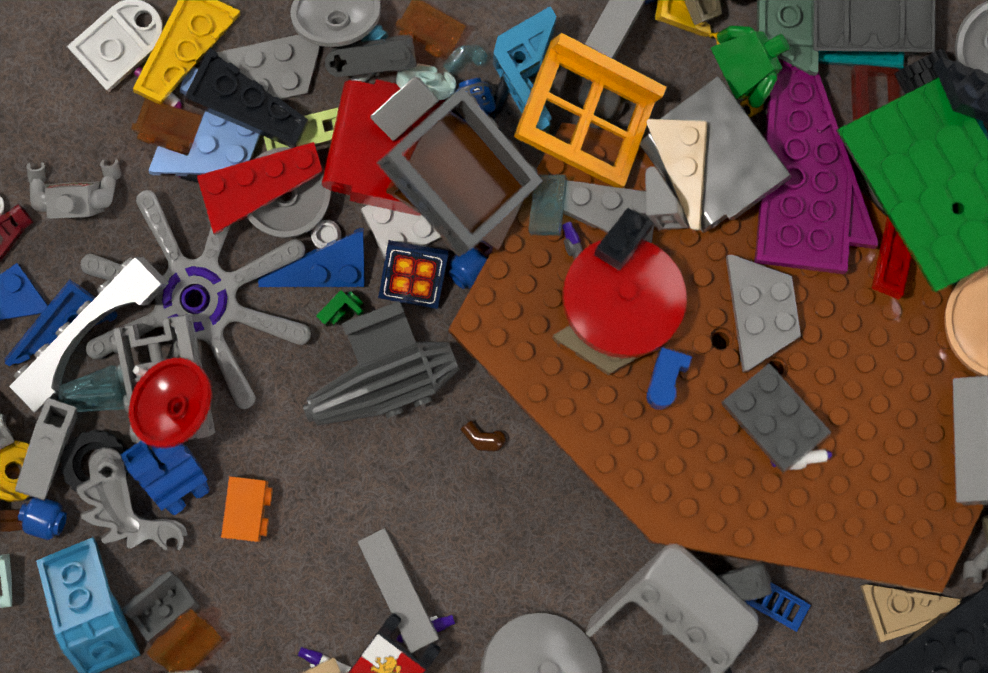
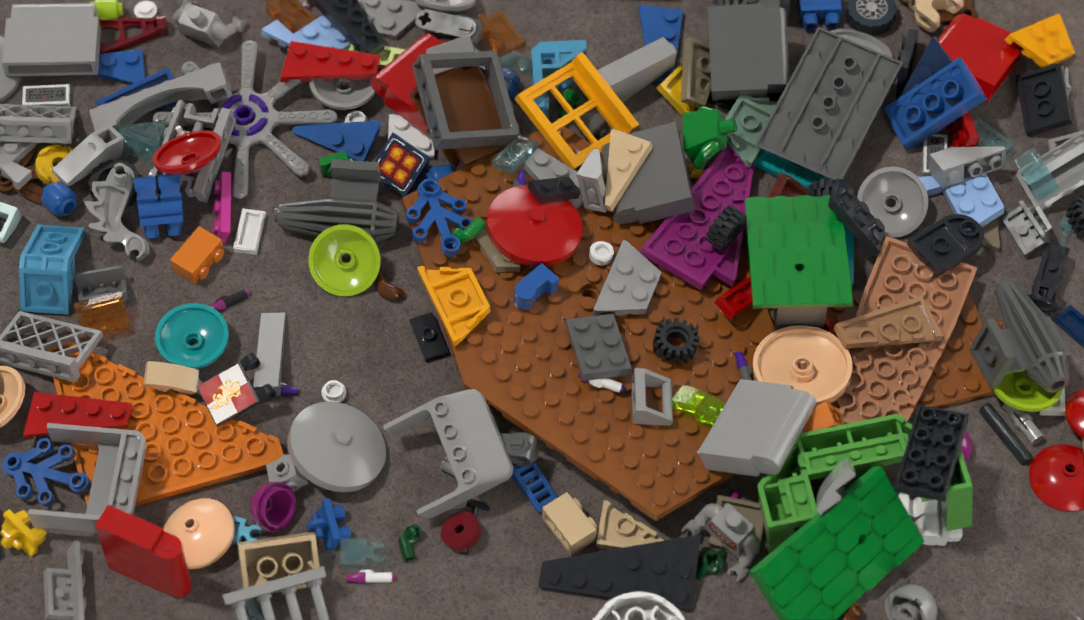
camera: 30 degrees right, 25 degrees down
none -> teal dish [155,303,229,369]
none -> black piece [210,289,251,312]
none -> dark pink plate [212,171,231,244]
none -> white tile [233,209,266,255]
none -> lime dish [308,224,381,296]
none -> white plate [321,380,346,403]
none -> blue plant [406,179,473,257]
none -> black plate [409,312,448,362]
none -> light orange wing [417,266,490,346]
none -> green arm [452,216,486,244]
none -> tan brick [542,492,597,556]
none -> green piece [558,90,586,123]
none -> white tile [589,241,614,266]
none -> light grey tile [631,368,673,426]
none -> black tyre [653,318,699,366]
none -> clear neon green slope [671,385,726,425]
none -> black tyre [705,205,747,251]
none -> piece [735,351,752,380]

